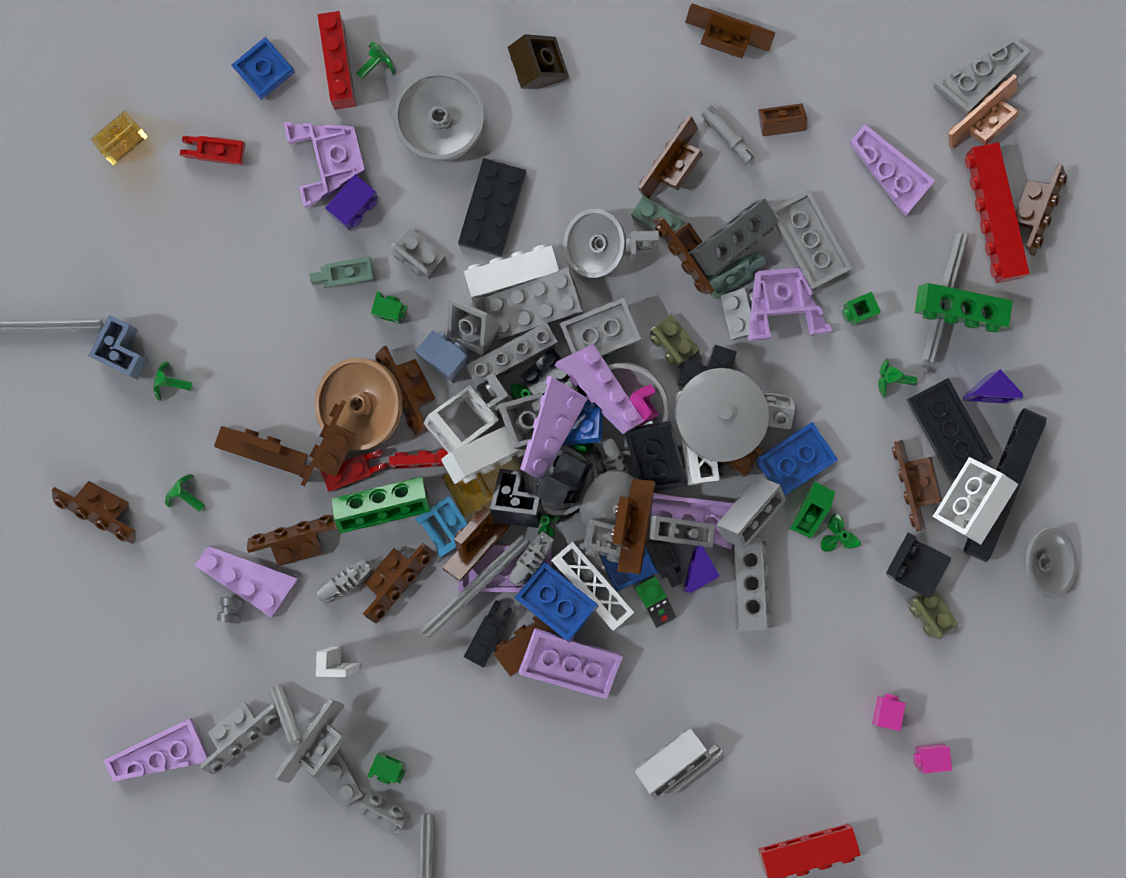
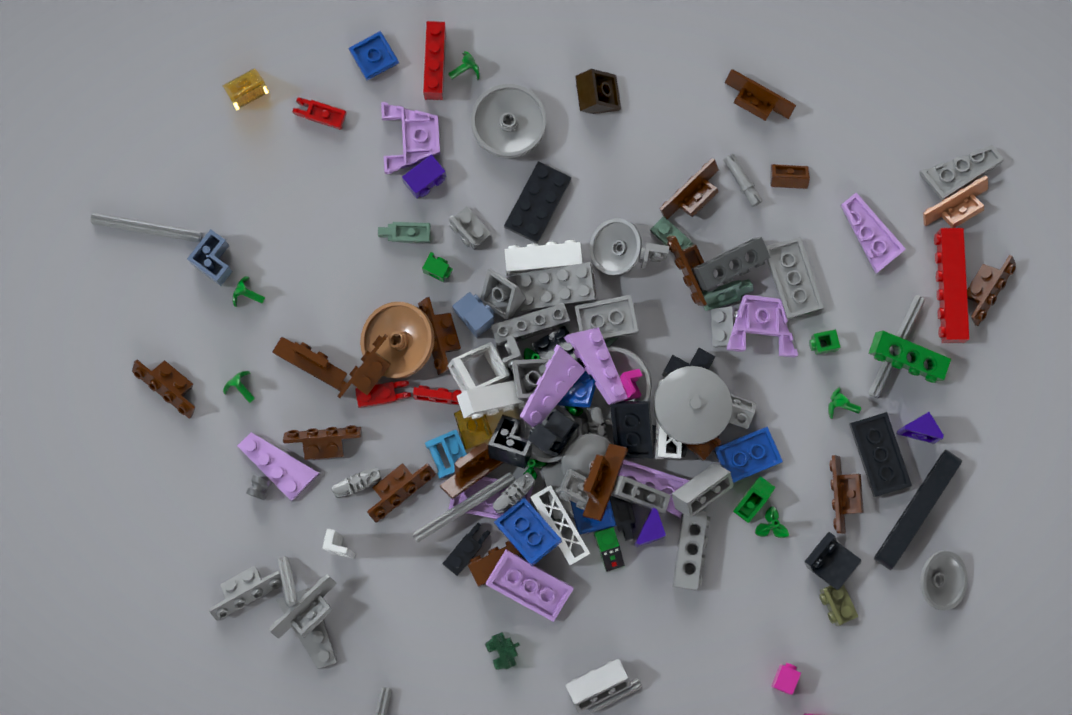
camera: 10 degrees right, 5 degrees down
lavender wing [104,718,209,782] -> none
green brick [332,477,431,534] -> none
light grey hinge [358,791,409,833] -> none
green brick [367,752,406,785] -> none
olive bracket [650,314,700,367] -> none
white brick [933,457,1018,545] -> none
none -> clear green hips [485,632,520,670]

